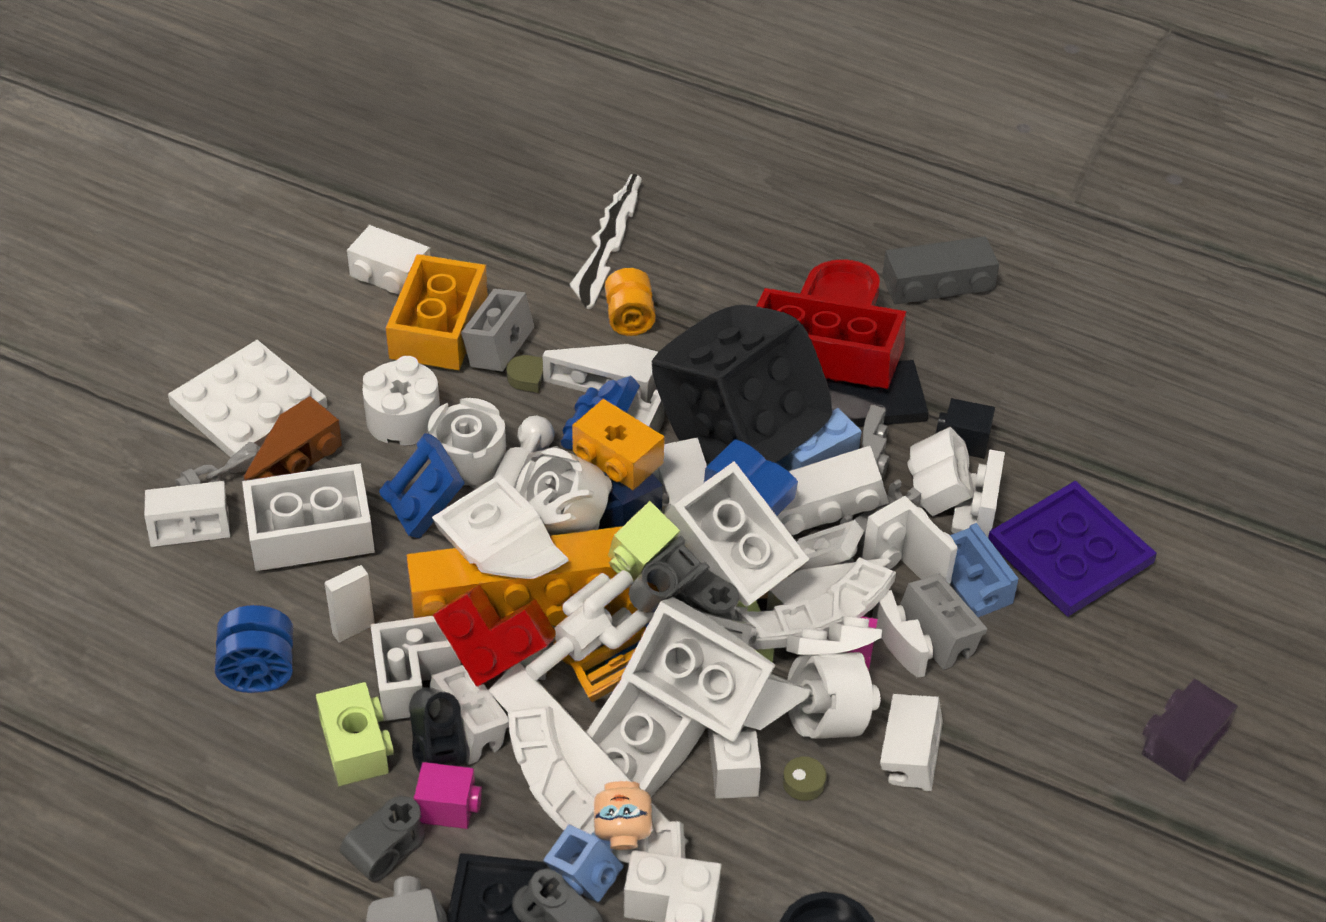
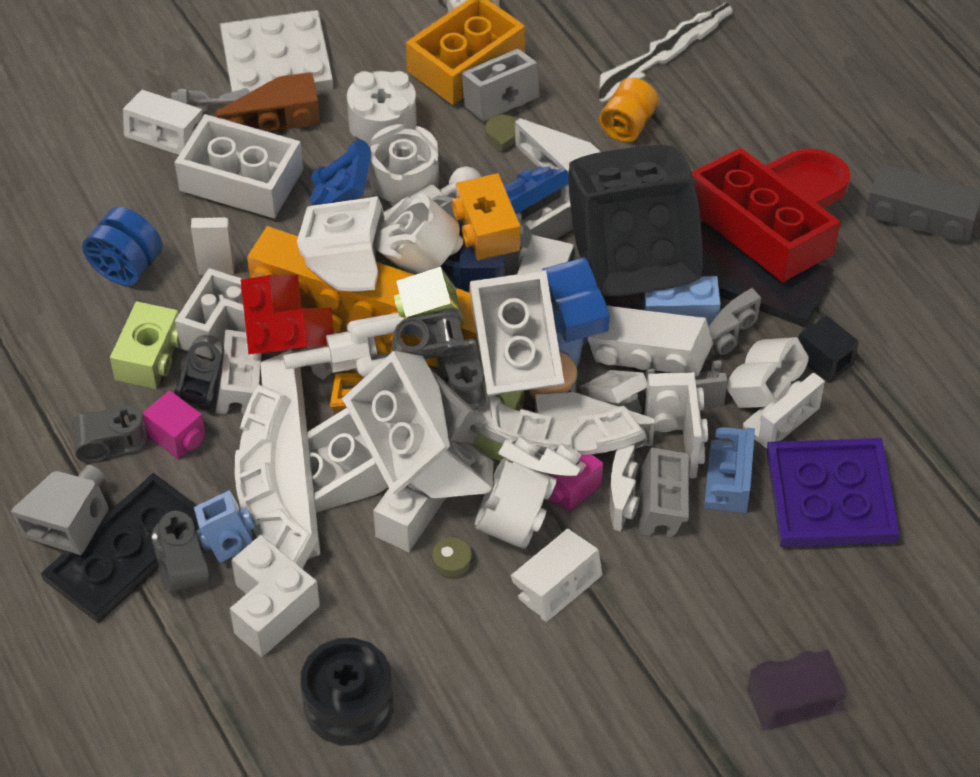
camera: 35 degrees right, 5 degrees up
light nougat head [594,781,652,850] -> none

